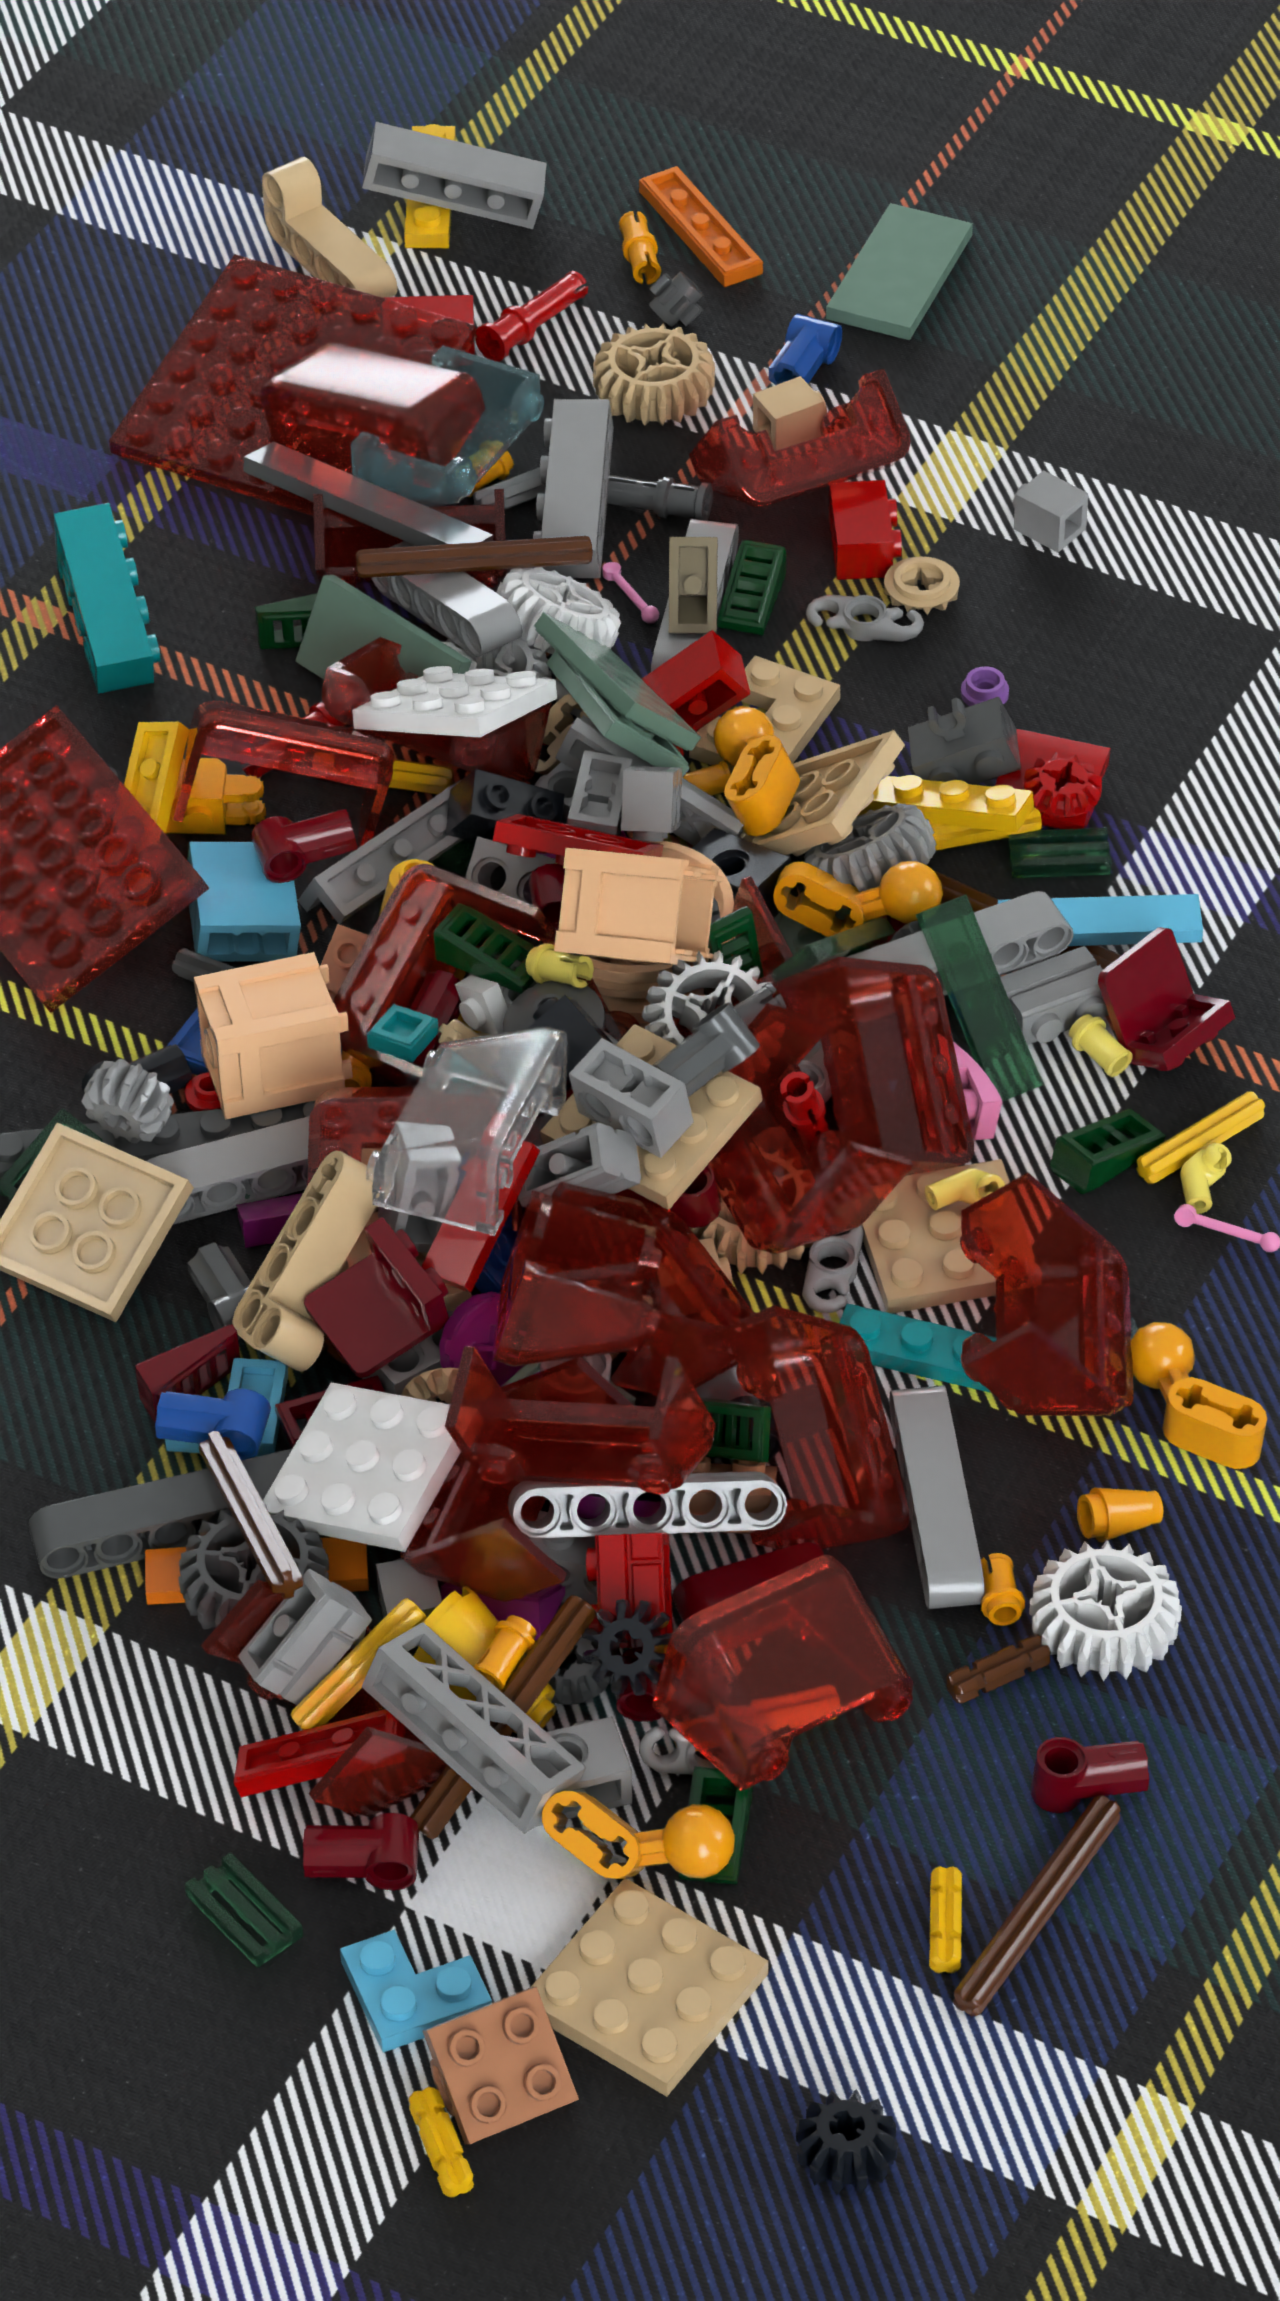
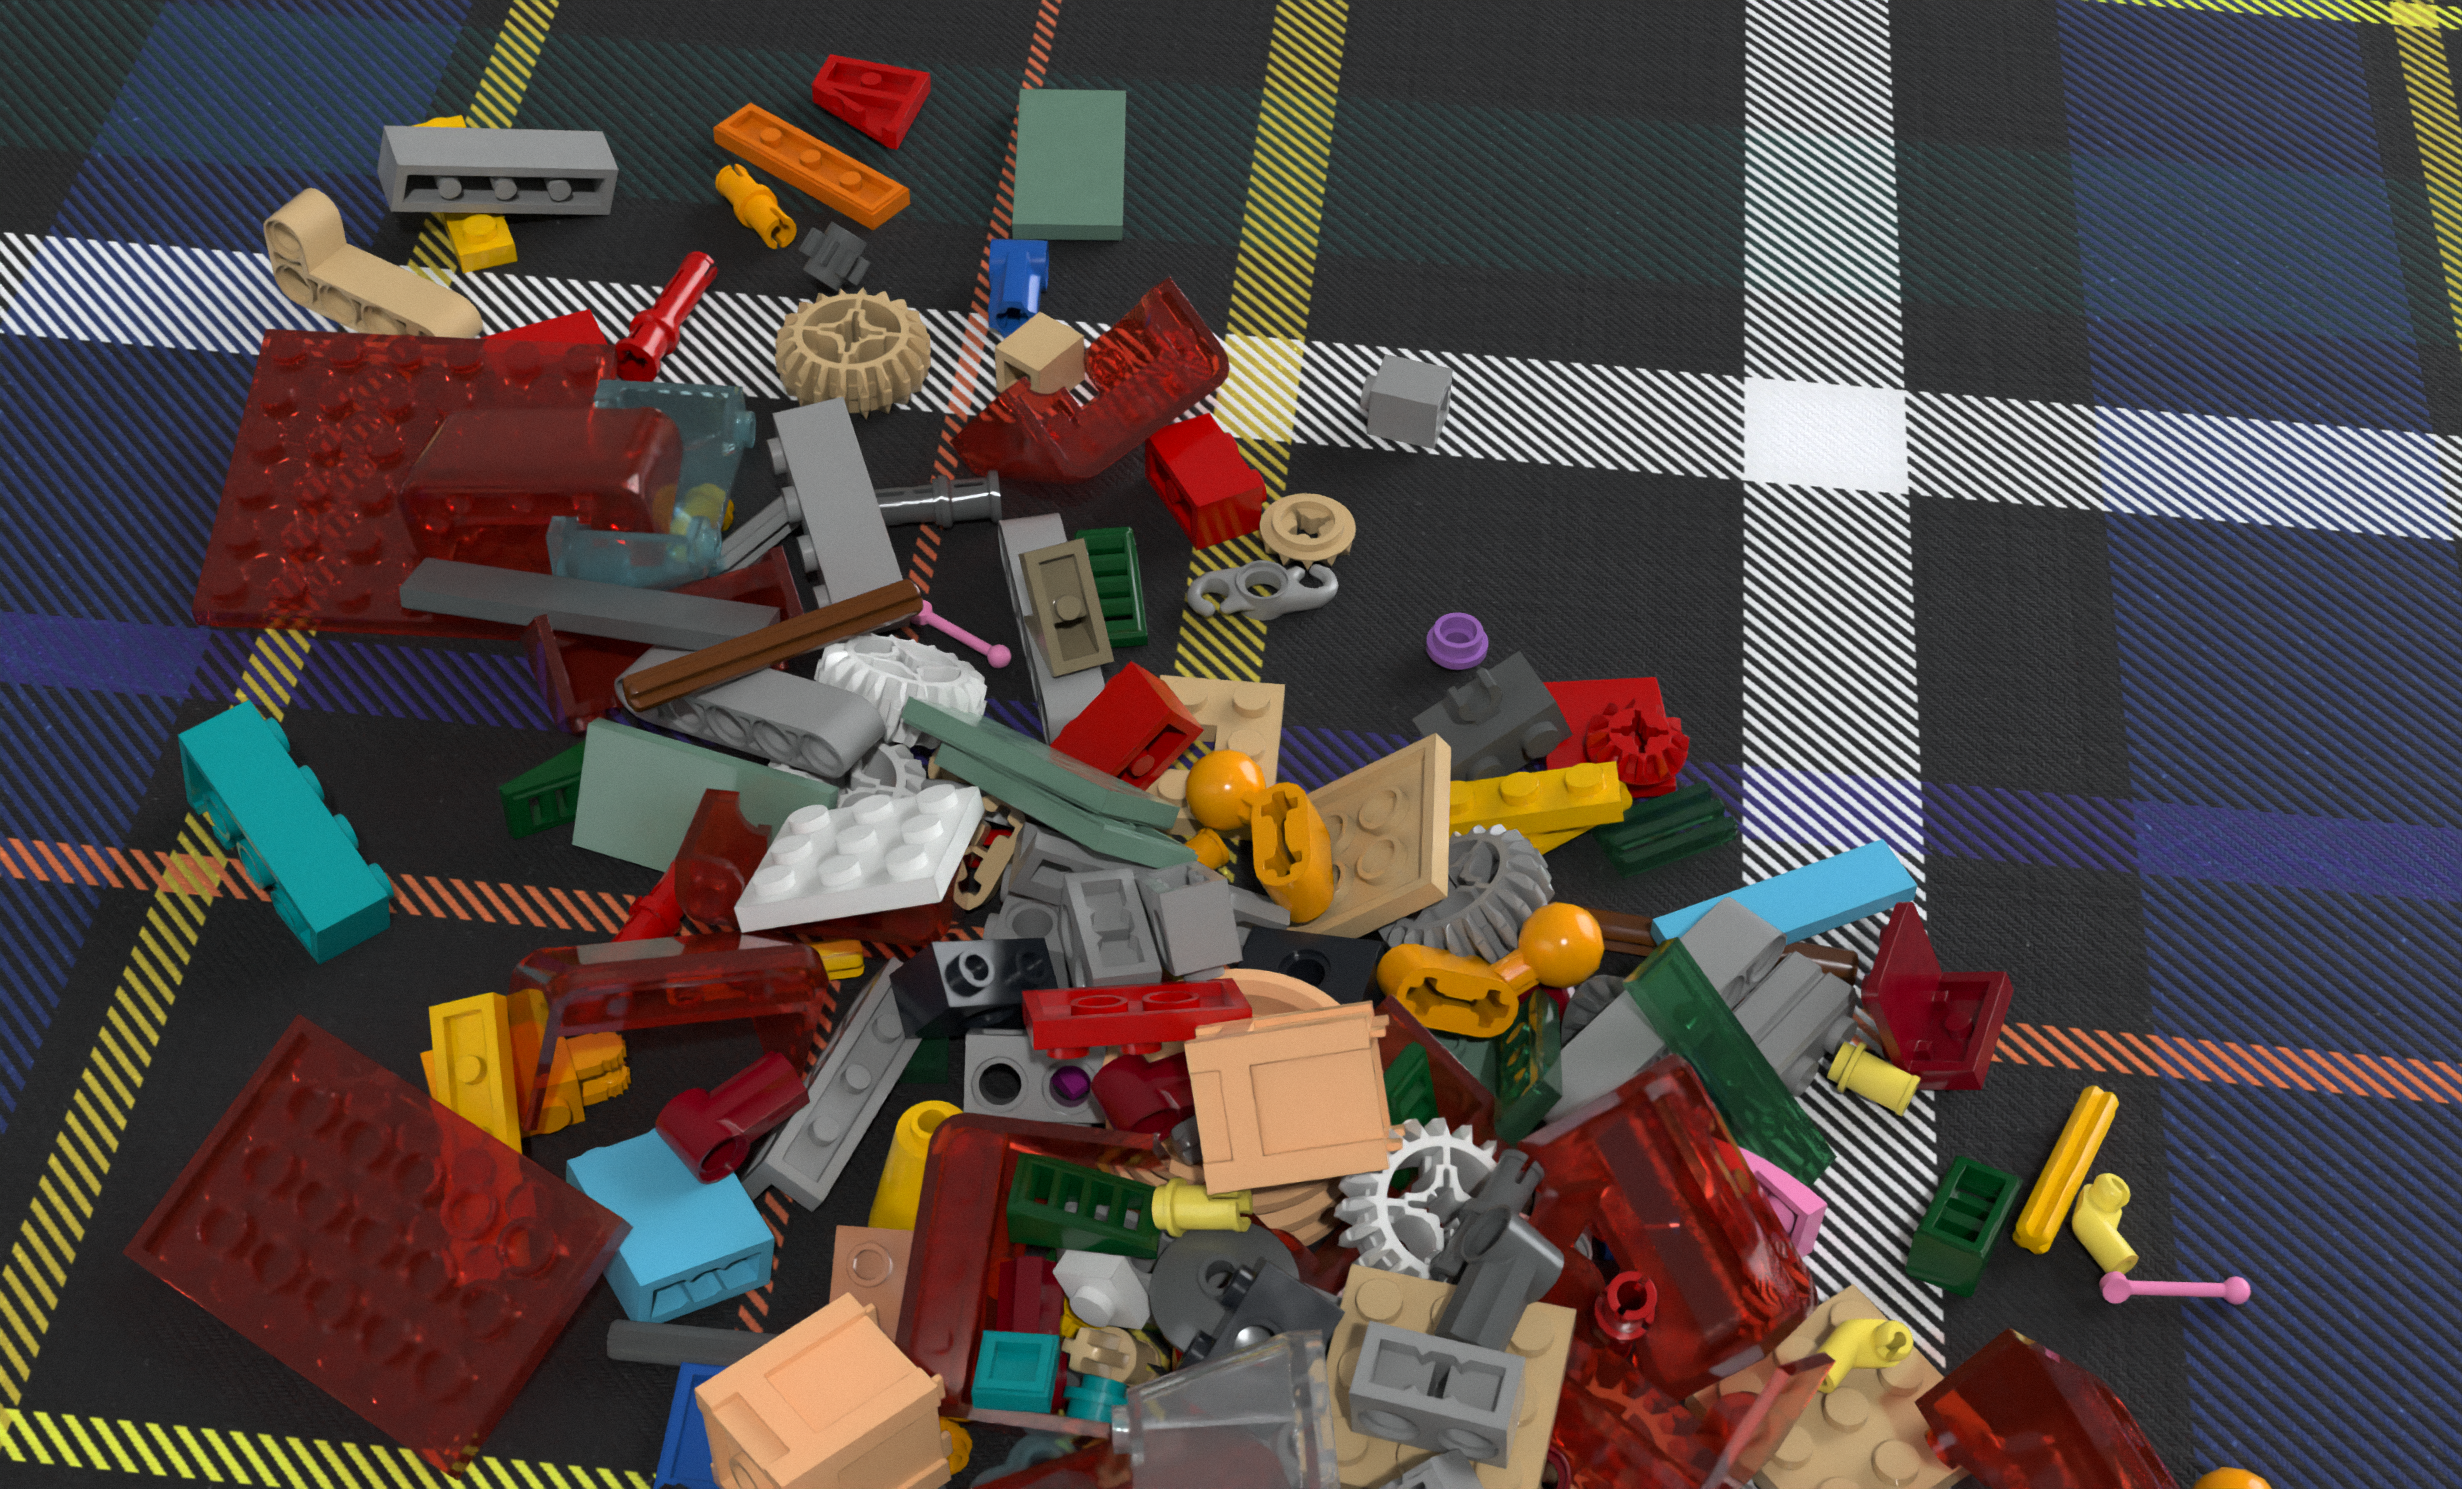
camera: 25 degrees left, 0 degrees up
none -> red wing [812,54,931,150]

